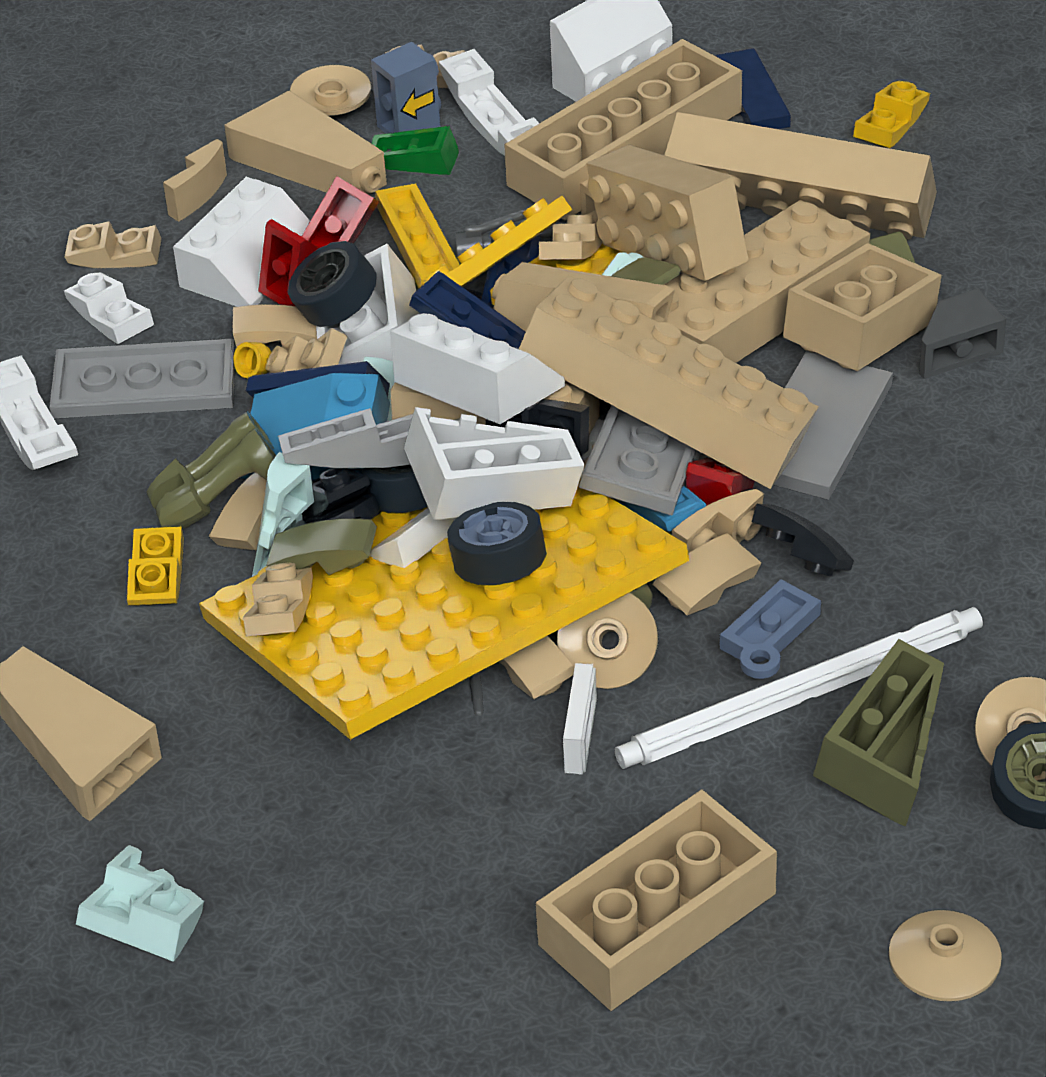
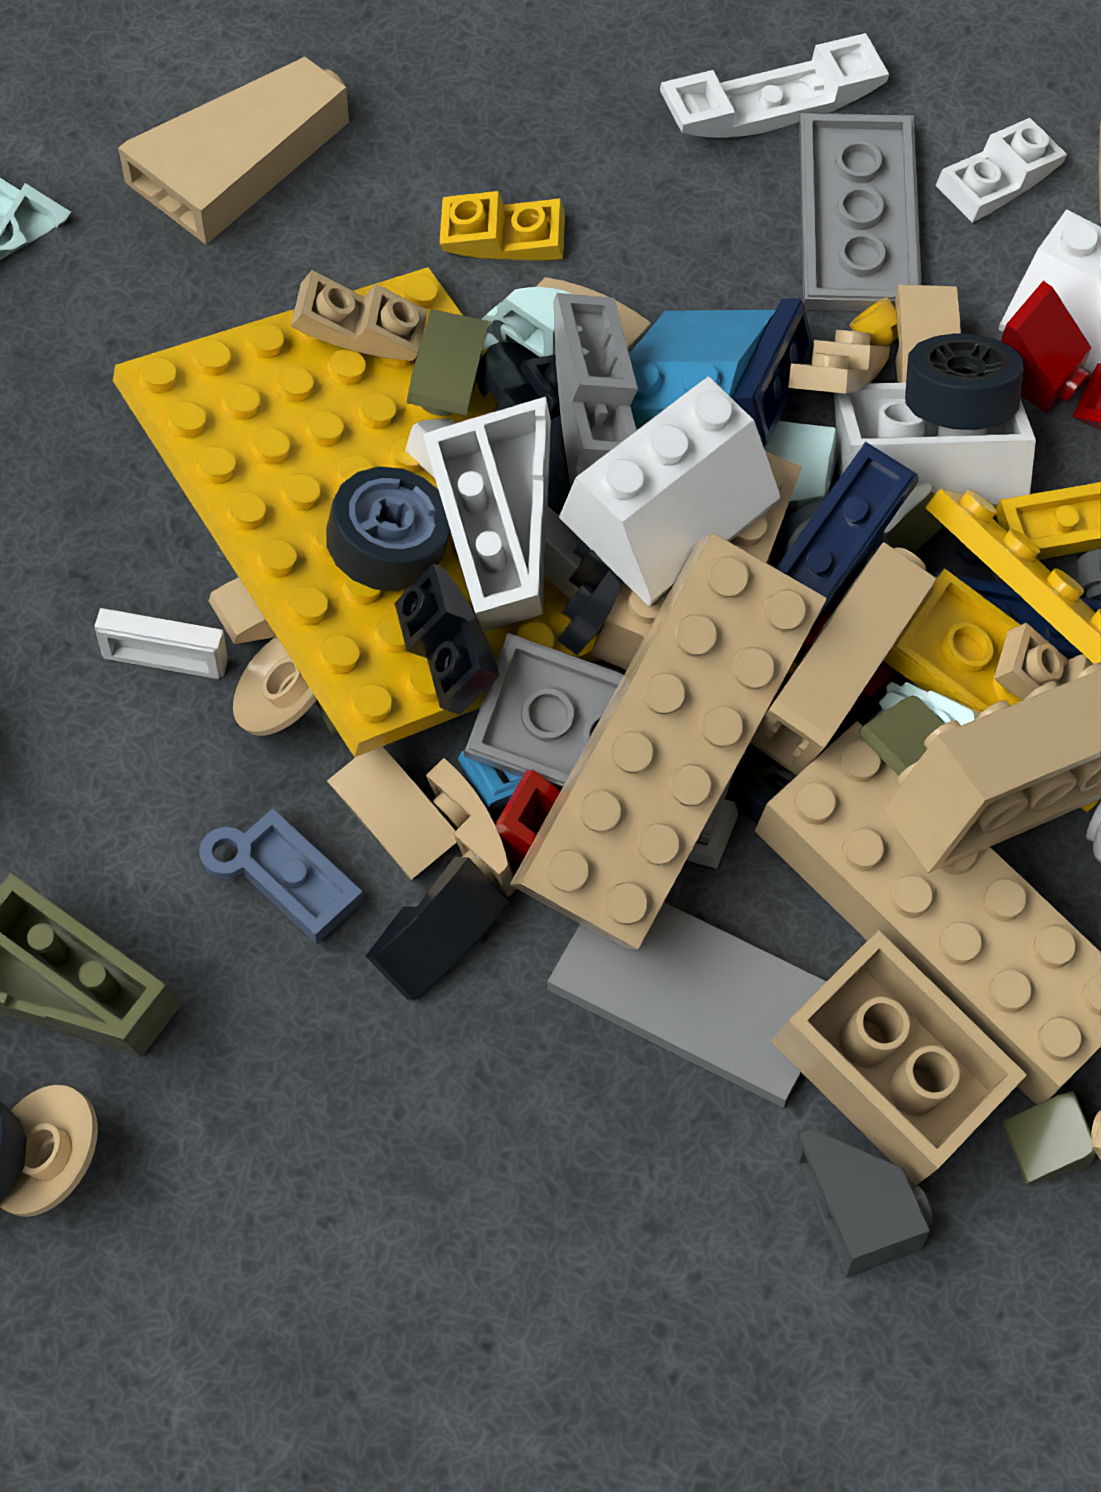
camera: 90 degrees right, 20 degrees up
olive piece [147,411,276,529] -> none
white piece [615,607,983,769] -> none
none -> black slope [394,564,500,715]

